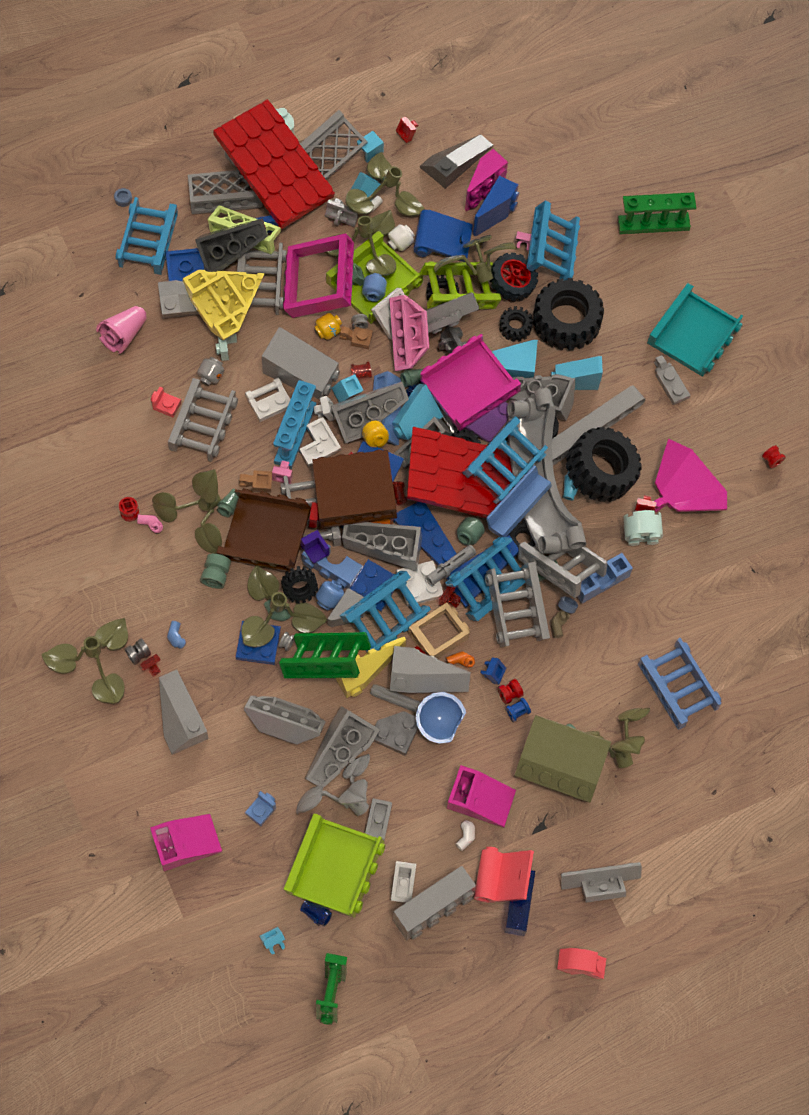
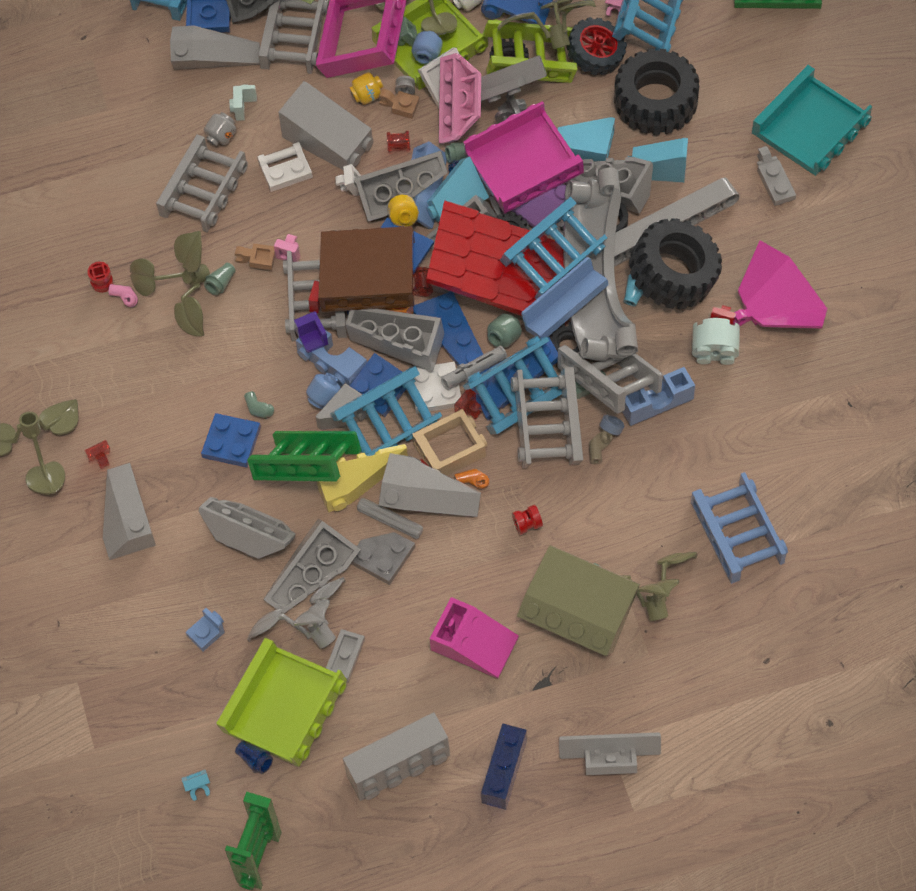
camera: 15 degrees right, 5 degrees down
bright pink cone [96,306,147,354] -> none
flat silver wheel [124,638,151,665] -> none
dark pink slope [150,814,222,871] -> none
coral bracket [151,387,181,418] -> none
medium blue arm [167,621,186,649] -> none
light yellow wedge [183,270,265,340] -> none
sand green wheel [200,554,231,589] -> none
reddish brown panel [216,488,311,572] -> none
olive plant [241,566,327,647] -> none
dark azure fence [273,380,317,469] -> none
light grey bush [279,632,294,651] -> none
black tyre [281,566,318,604] -> none
white plate [299,417,341,467] -> none
medium azure panel [332,374,364,402] -> none
white slope [391,861,416,903] -> none
medium blue cylinder [416,692,466,744] -> none
white arm [455,820,475,851] -> none
coral door [474,847,534,903] -> none
blue tile [480,657,506,685] -> none
black tyre [499,306,533,342] -> none
blue bush [505,697,531,722] -> none
coral brick [557,948,606,979] -> none
red wheel [762,445,786,469] -> none

